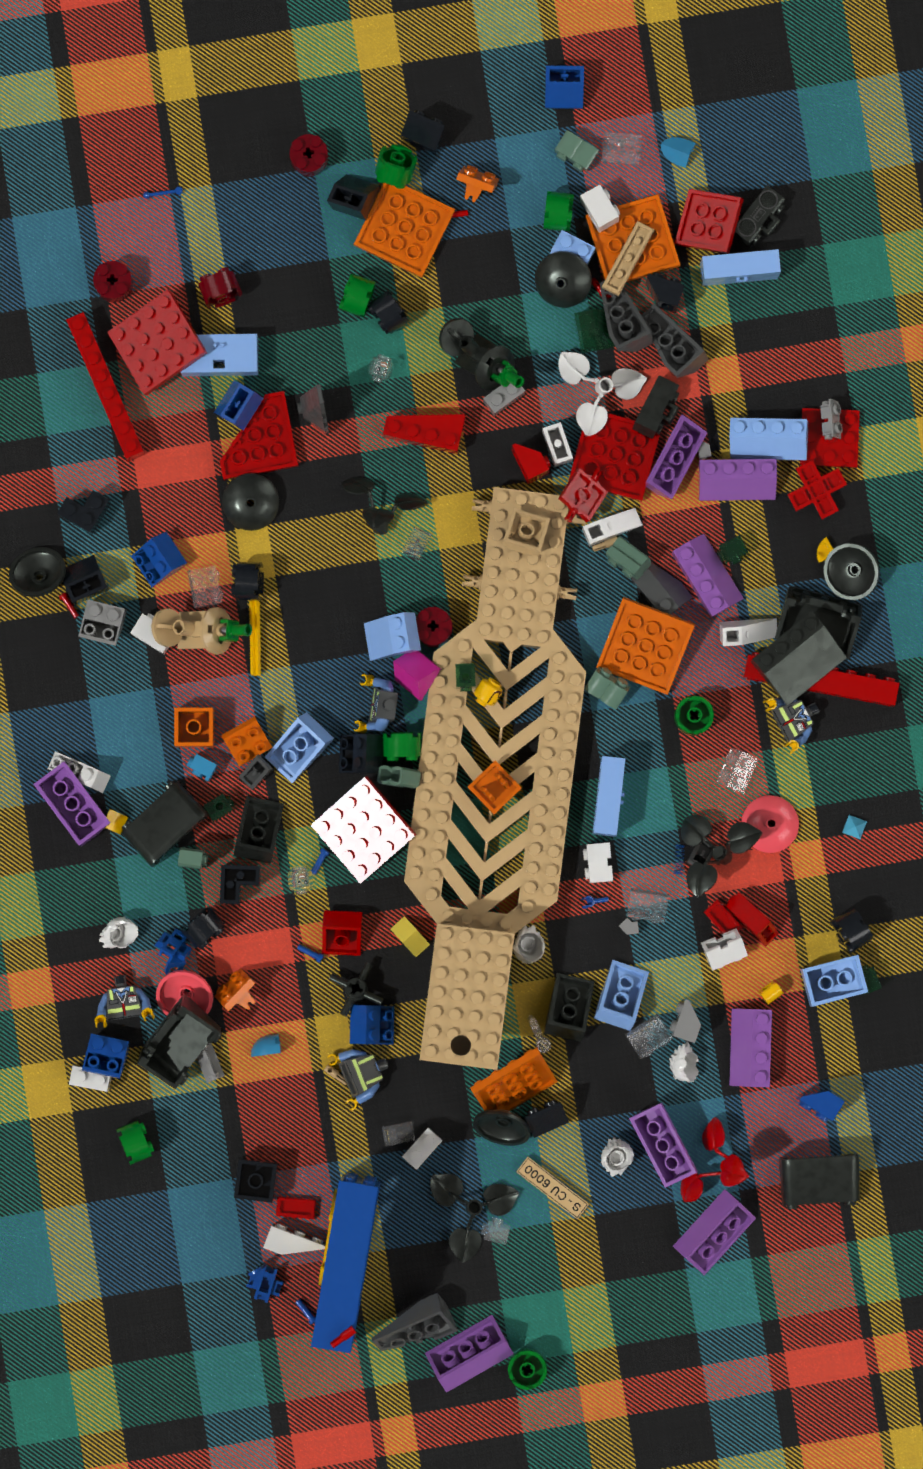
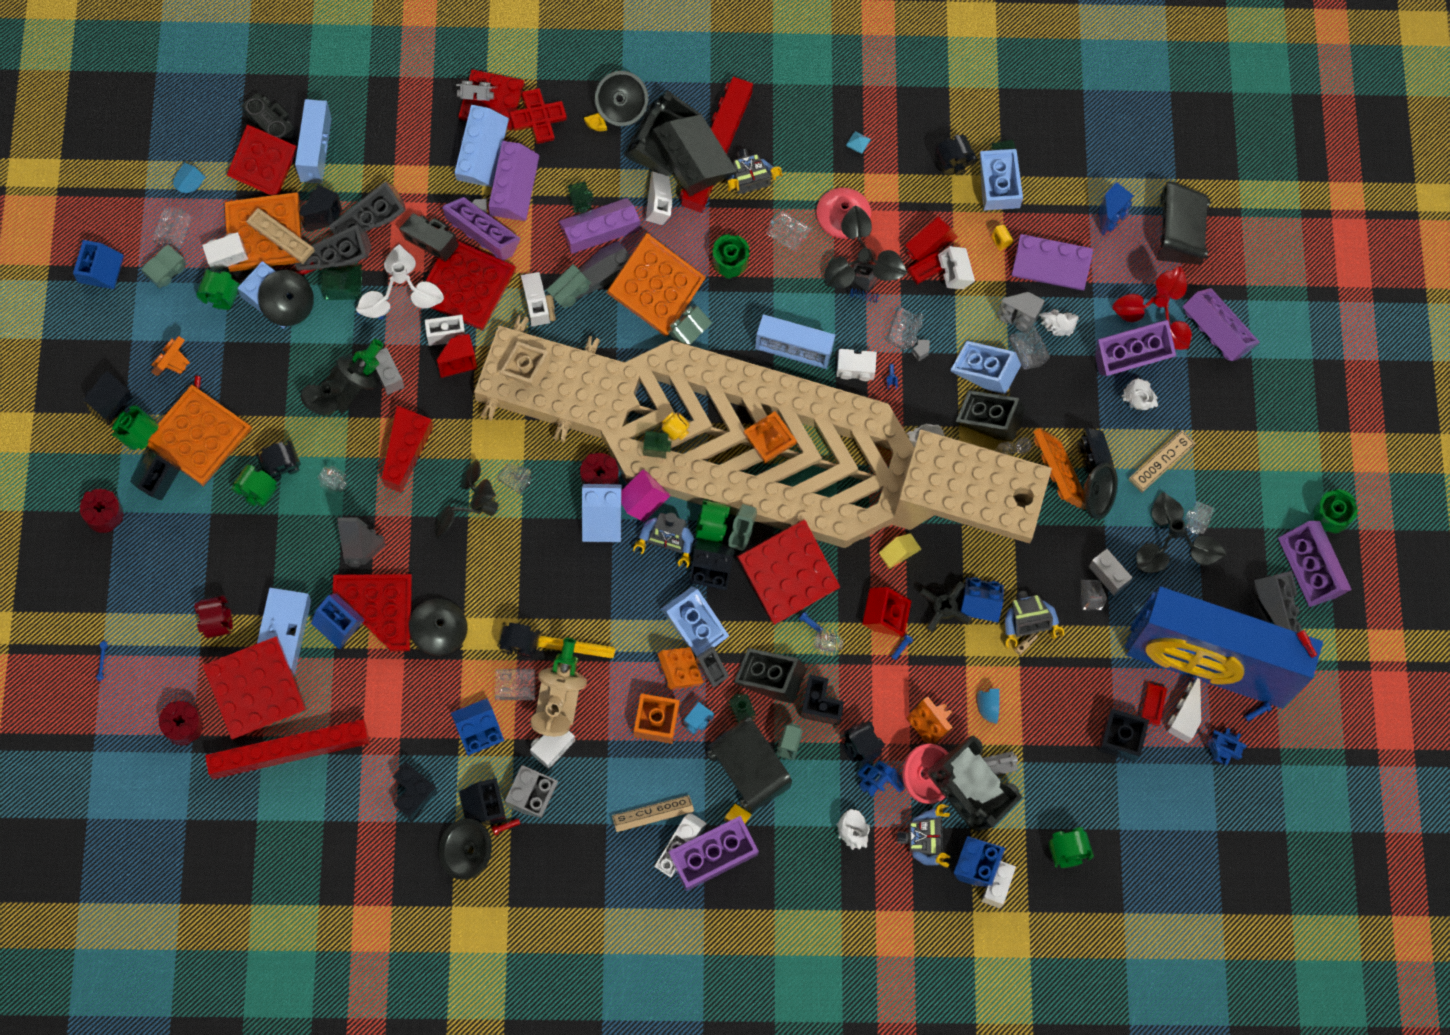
camera: 85 degrees left, 15 degrees down
red plate [558,468,608,523] -> none
none -> tan tile [612,795,694,832]

